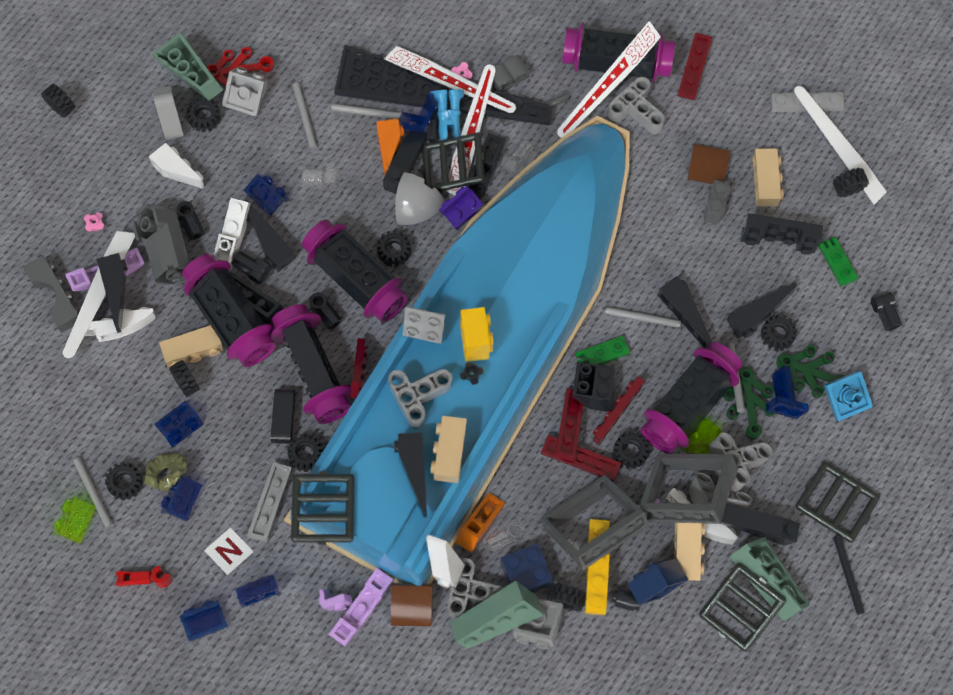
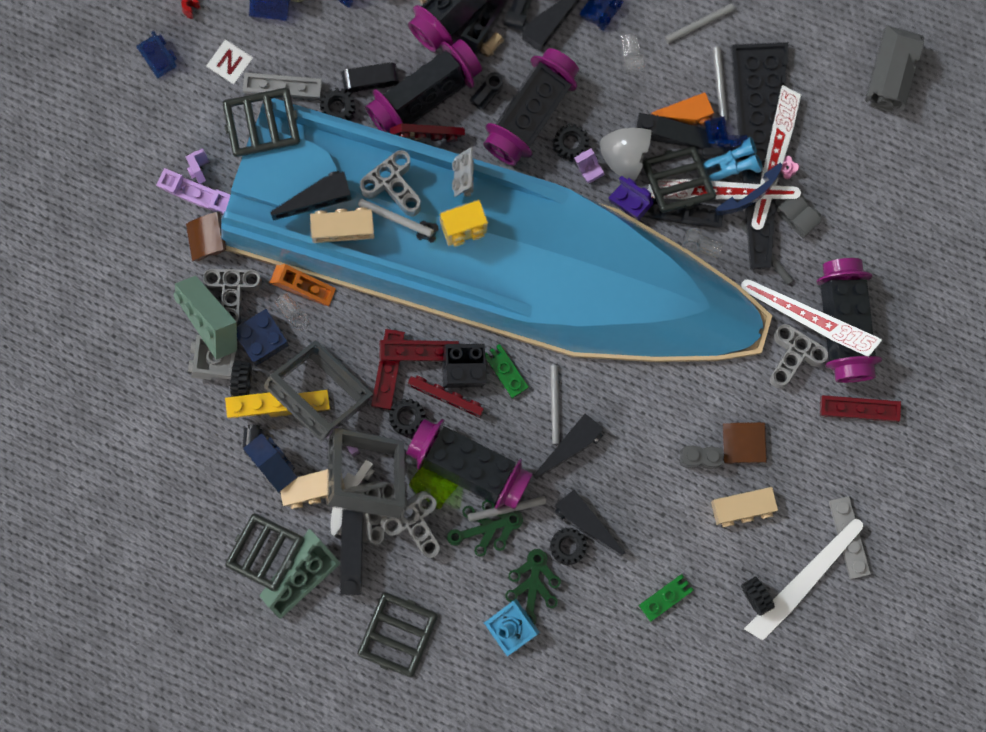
camera: 75 degrees right, 10 degrees up
clear blue bracket [236,575,280,608] -> none
white slope [426,535,465,588] -> none
black piece [740,213,823,255] -> none
clear blue bracket [765,366,809,419] -> none
black bar [833,536,865,615] -> none
black piece [871,292,902,331] -> none
none -> light grey bar [358,199,434,237]
none -> tan pin [480,32,504,57]
none -> lavender bracket [574,149,604,183]
none -> dark blue slope [716,162,783,215]

